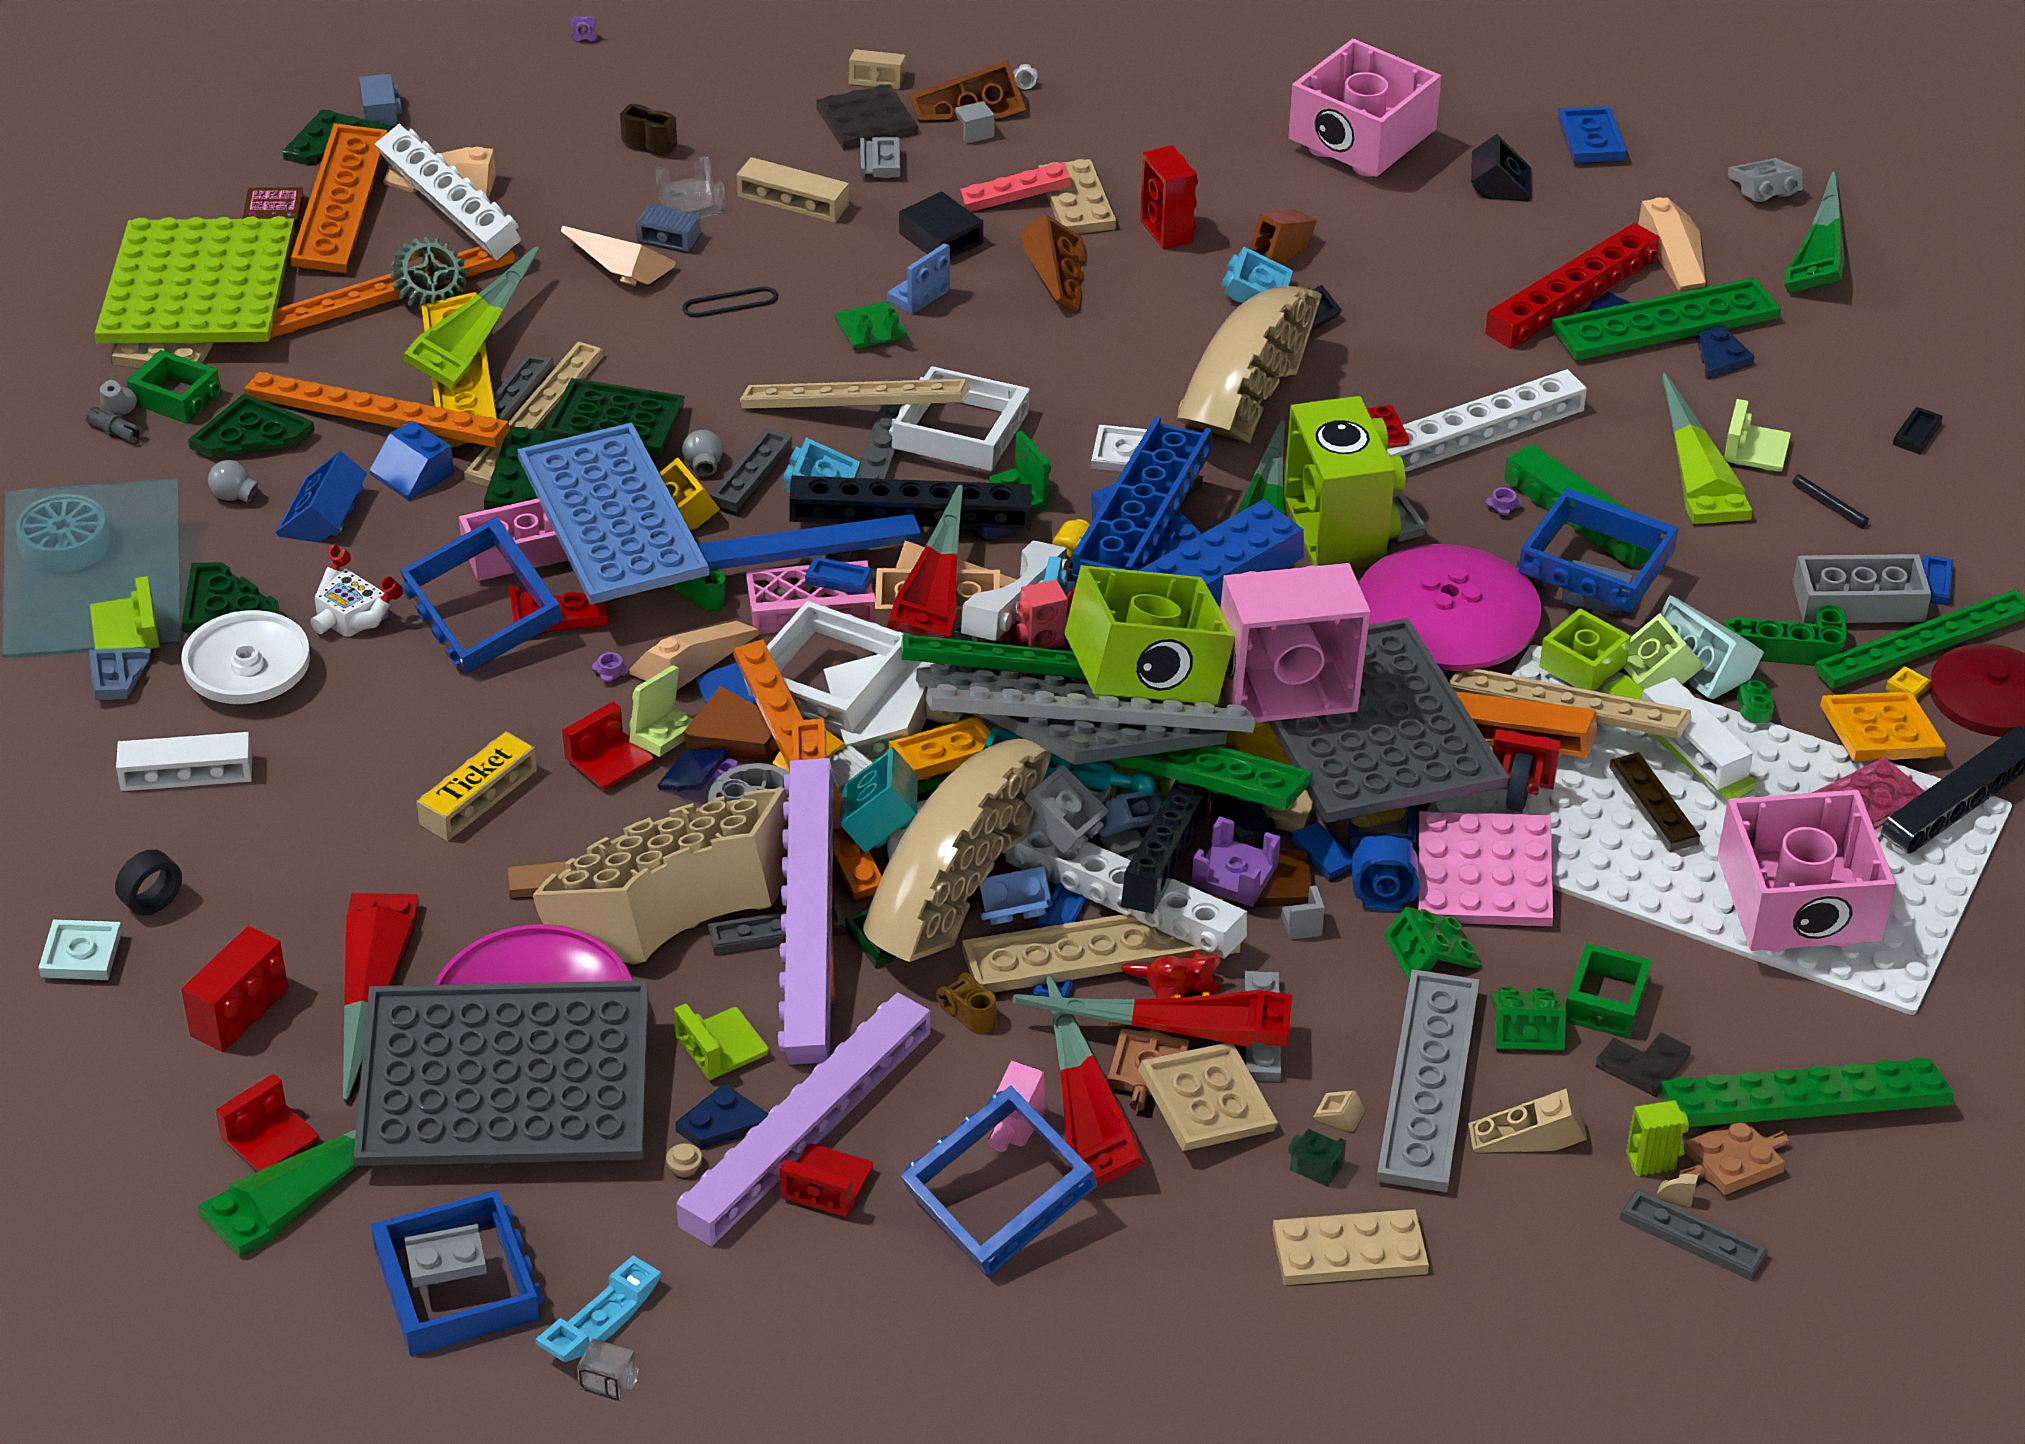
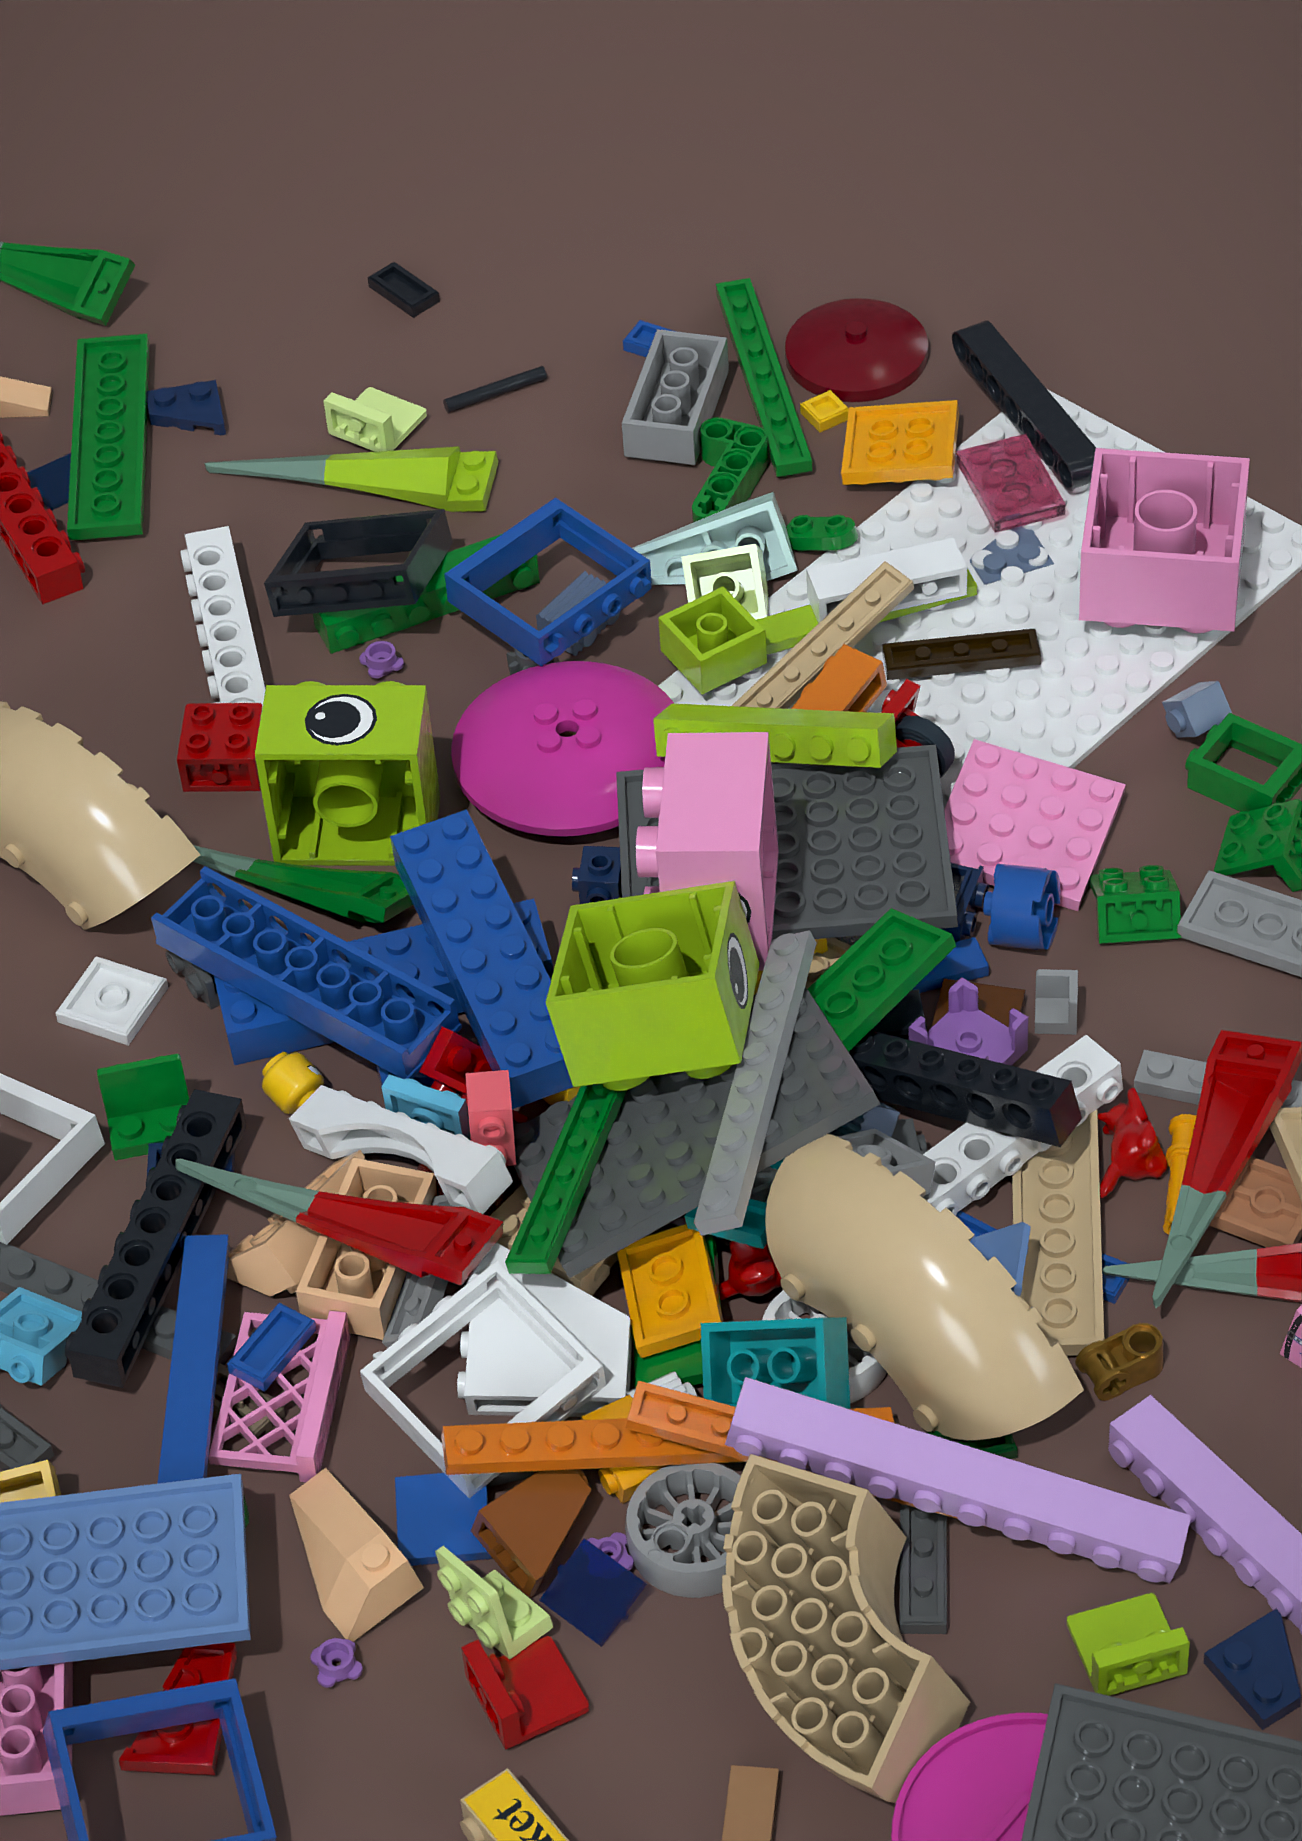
camera: 70 degrees left, 5 degrees up
none -> black window [264,509,453,617]
none -> lime brick [653,704,897,768]
none -> sand blue brick [1162,681,1232,738]

